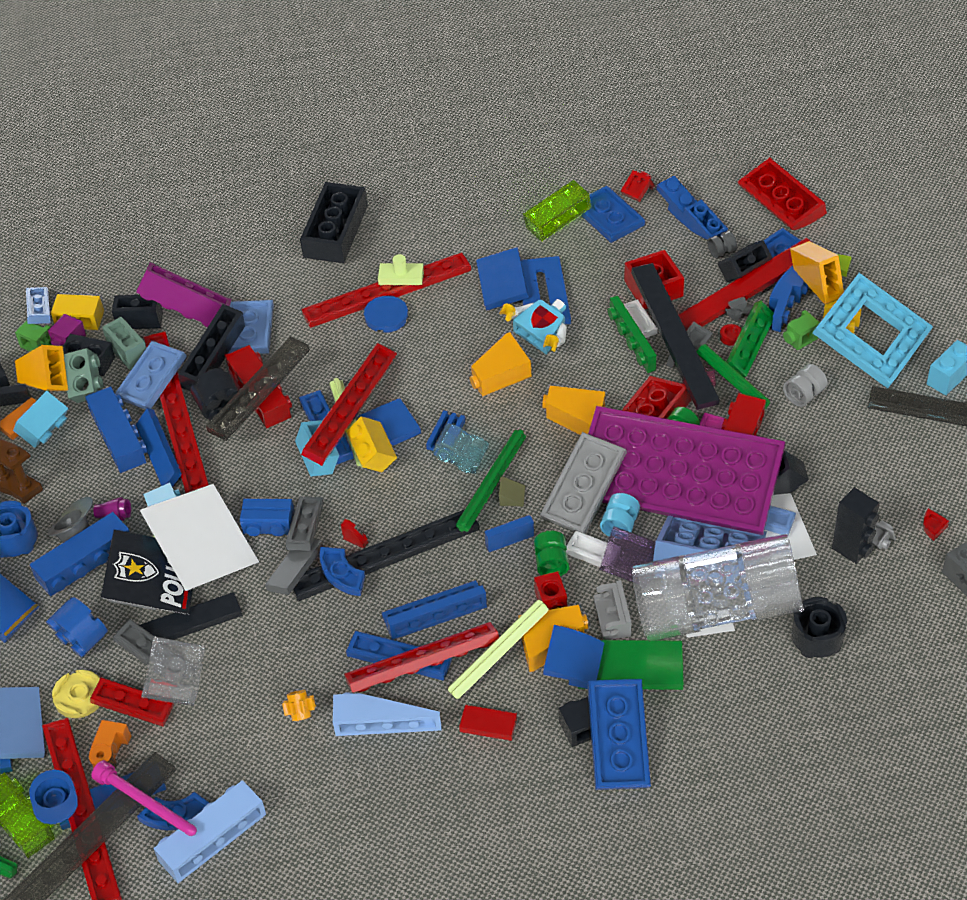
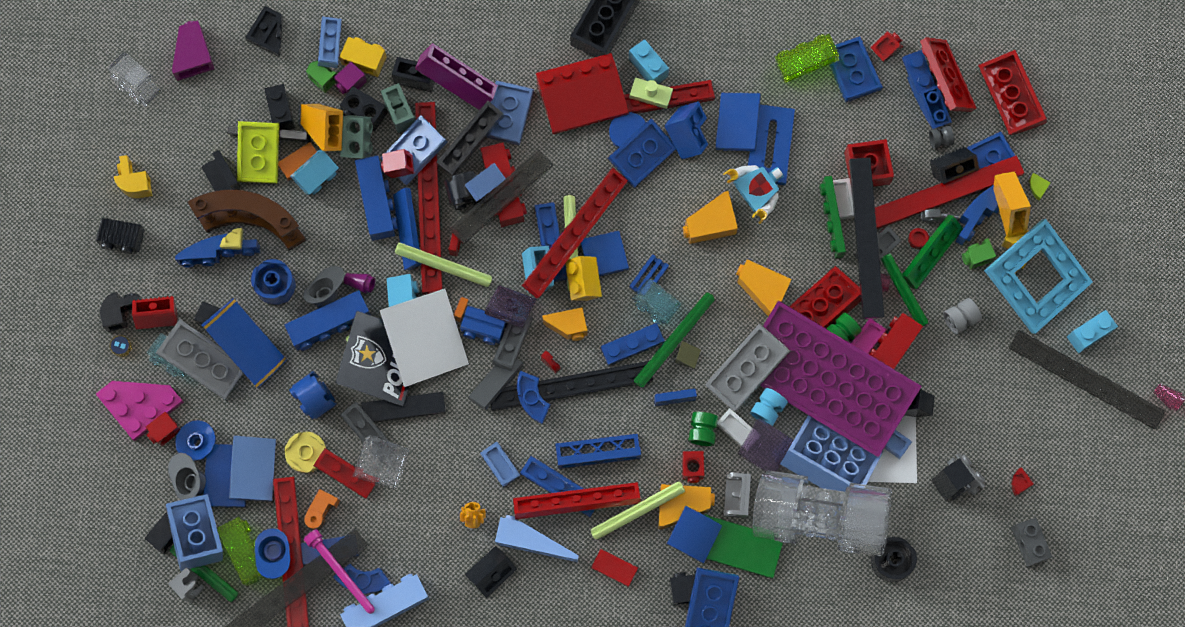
camera: 10 degrees right, 25 degrees up
none -> brick [381,149,414,179]
none -> yellowish green axle [395,243,492,287]
none -> red tile [448,231,462,257]
none -> orange tile [454,297,468,322]
none -> medium blue tile [465,163,506,201]
none -> black panel [465,546,517,598]
none -> medium blue tile [480,442,520,488]
none -> clear purple tile [484,285,536,328]
none -> red slope [536,53,629,134]
none -> light orange slope [542,307,587,341]
none -> blue plate [600,323,665,366]
none -> blue tile [608,118,676,188]
none -> medium azure brick [629,39,669,84]
none -> blue panel [665,101,708,159]
none -> red plate [920,37,977,112]

